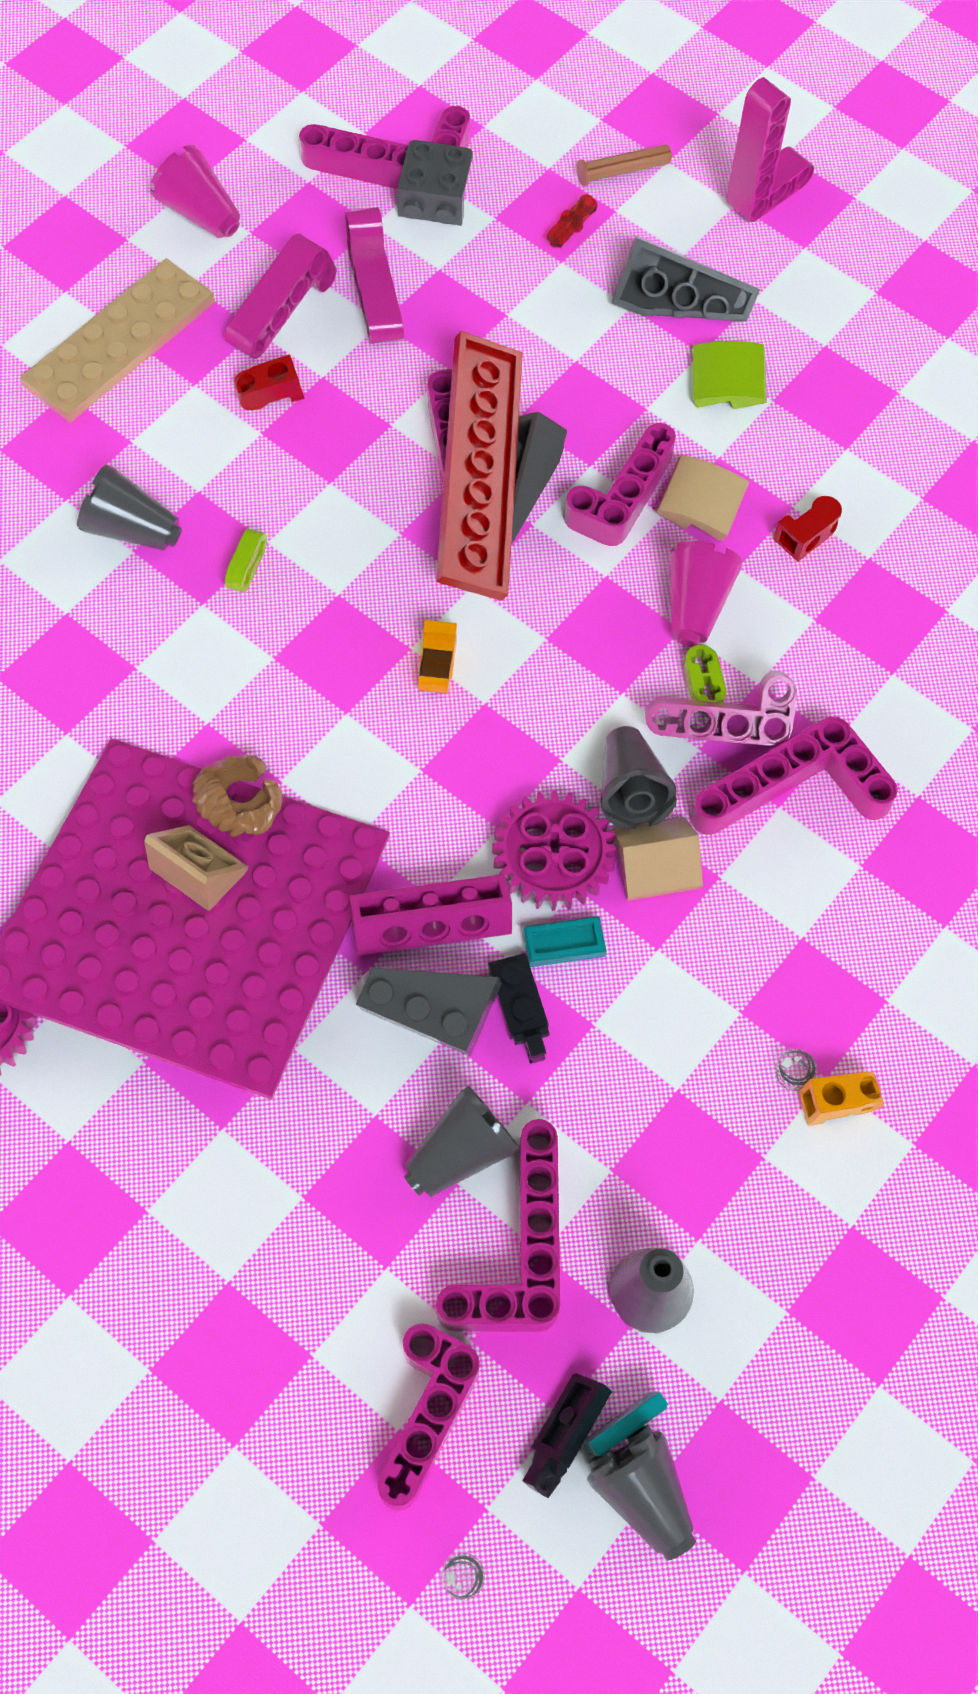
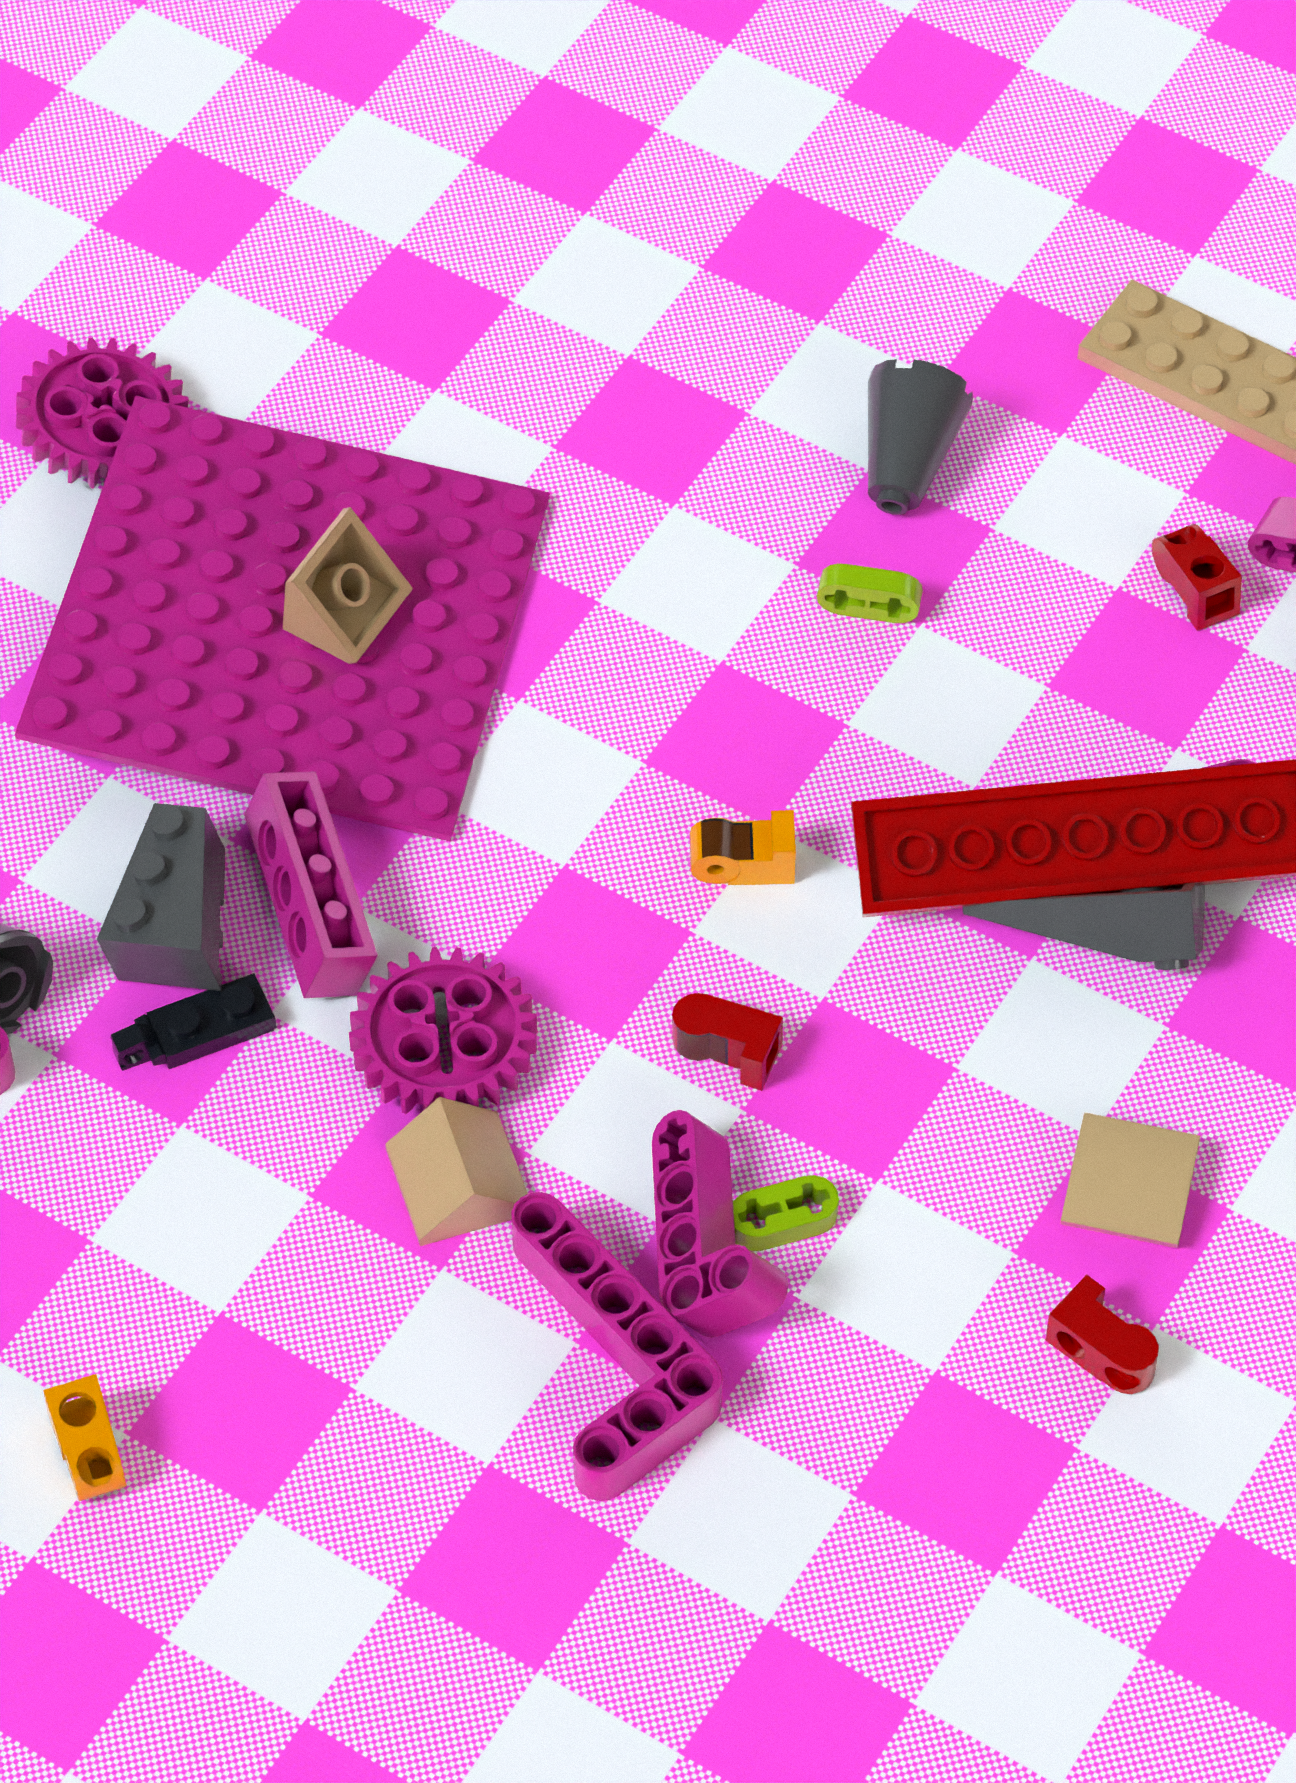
camera: 85 degrees right, 10 degrees down
medium nougat piece [192,754,282,837] -> none
teal tile [523,916,607,967] -> none
dark pink beam [564,423,676,546] -> none
dark grey cone [601,726,677,830] -> none
dark pink cone [670,541,743,647] -> none
clear tile [775,1049,817,1091] -> none
none -> red leg [672,993,783,1091]

